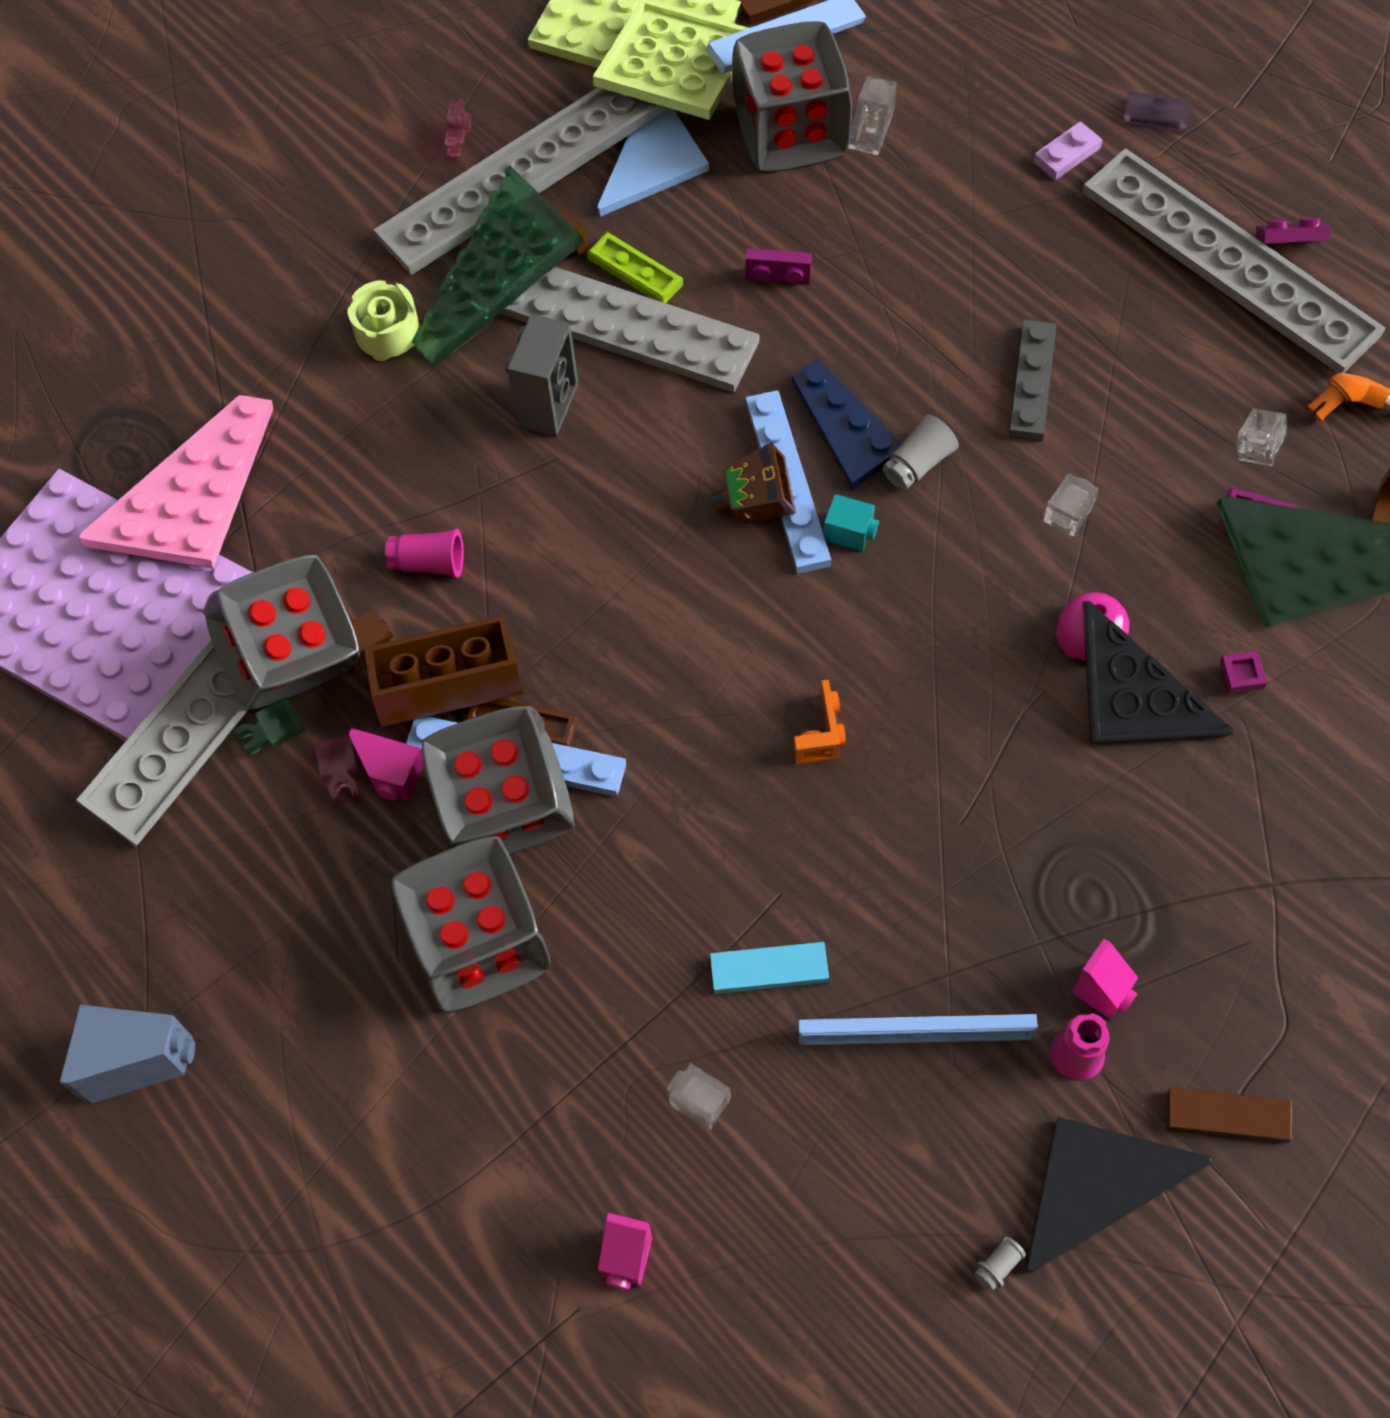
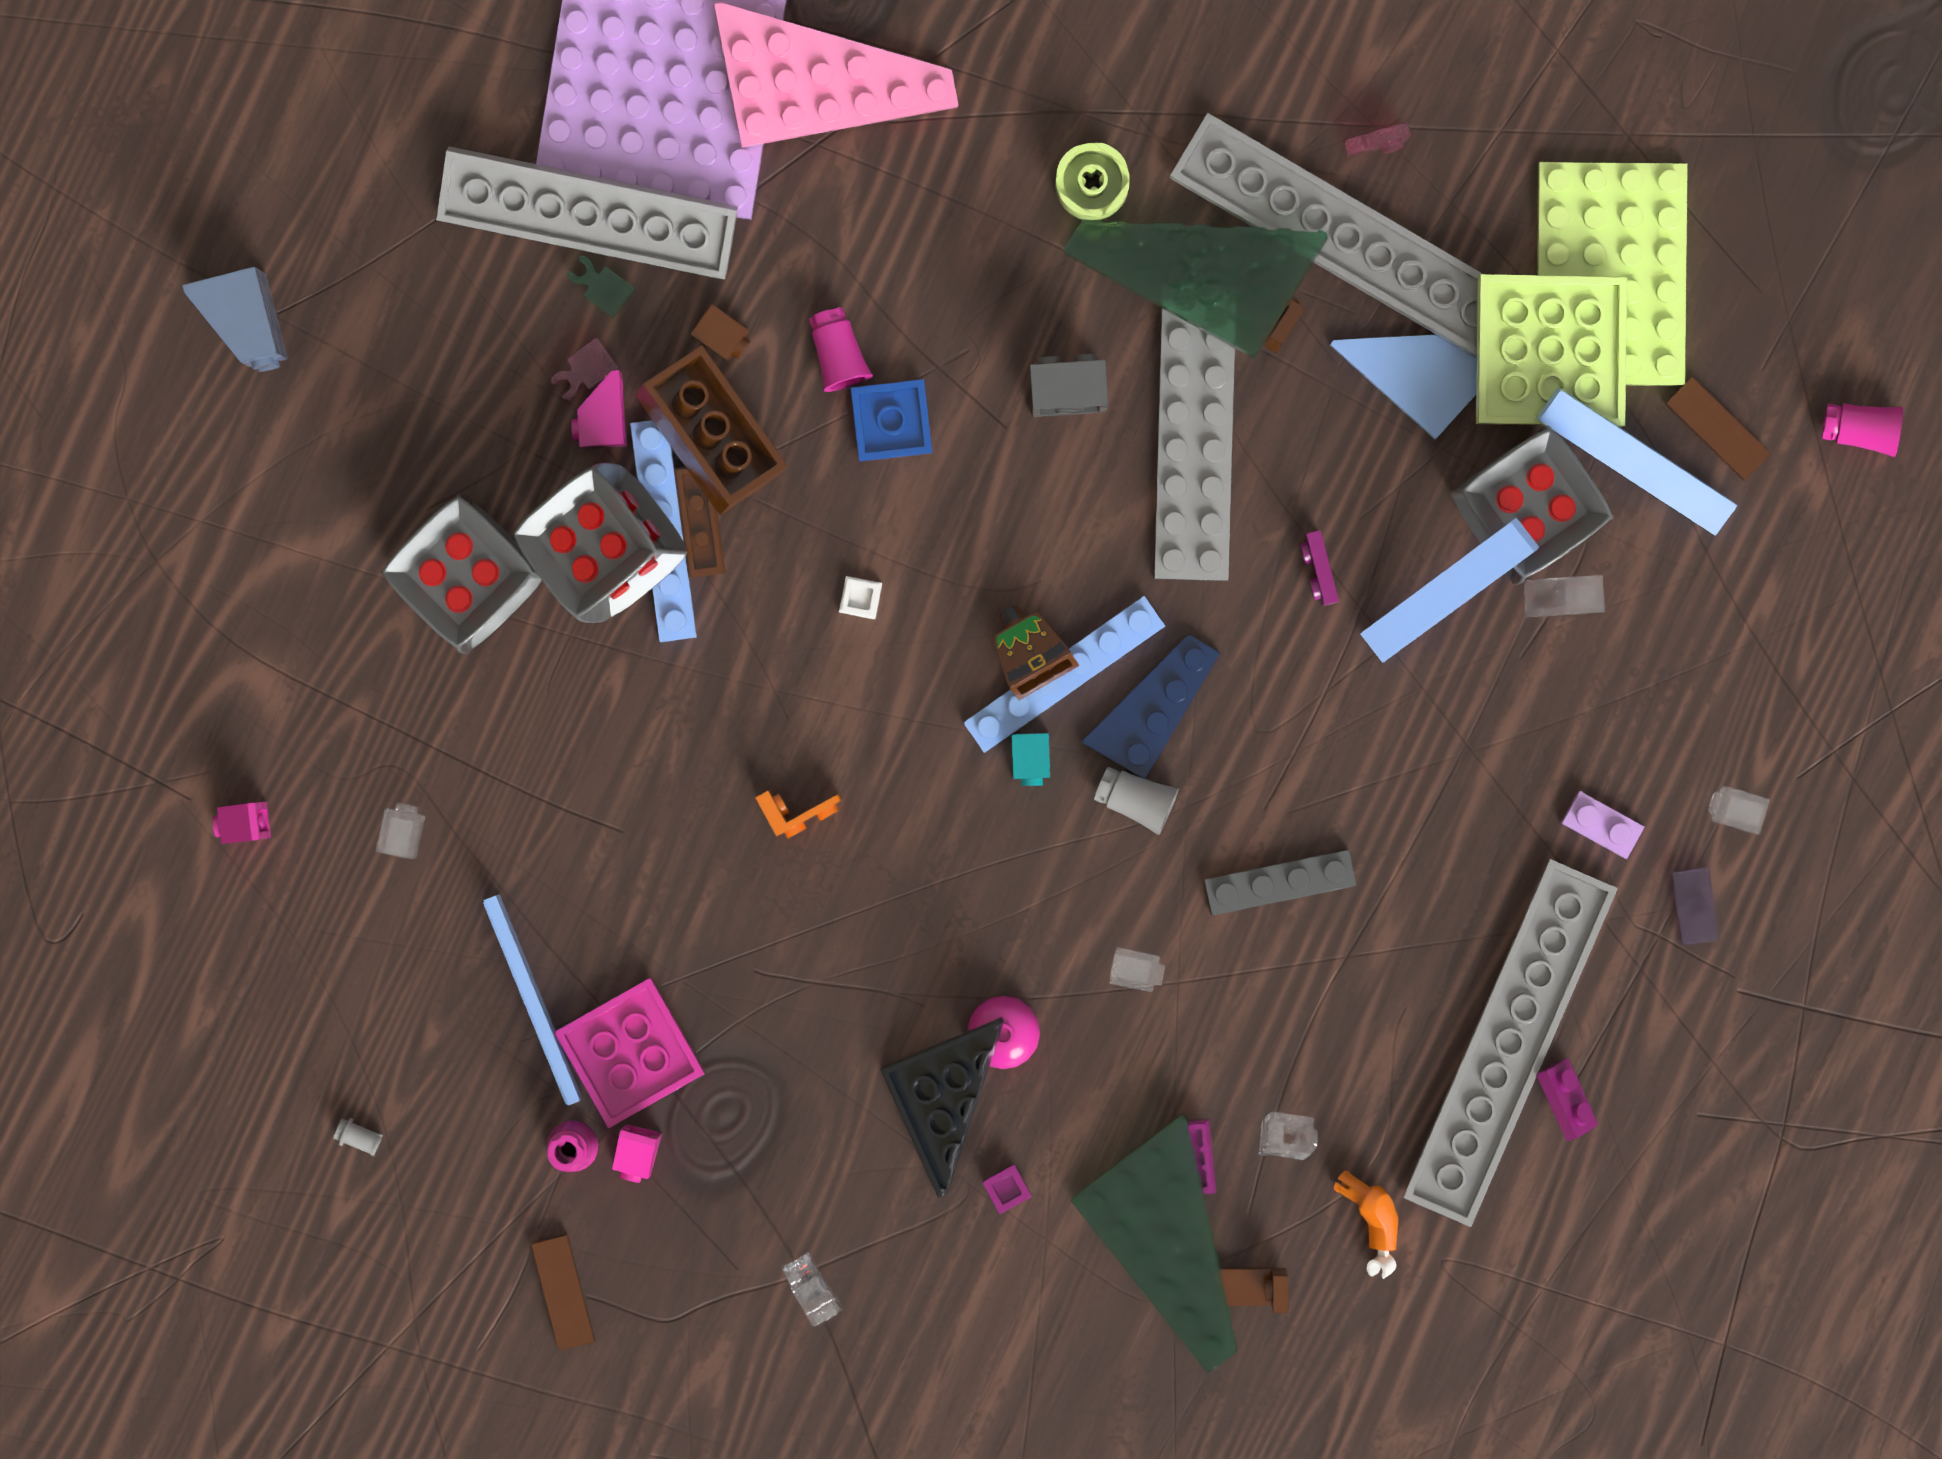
camera: 65 degrees right, 25 degrees up
dark grey piece [203,554,360,710] -> none
lime tile [587,232,683,303] -> none
medium azure tile [710,942,829,994] -> none
black tile [1026,1117,1212,1273] -> none
none -> dark pink plate [554,977,705,1128]
none -> clear leg [782,1252,845,1327]
none -> white tile [839,576,882,619]
none -> blue plate [851,379,933,462]
none -> light blue tile [1361,518,1539,663]
none -> clear brick [1709,786,1770,835]

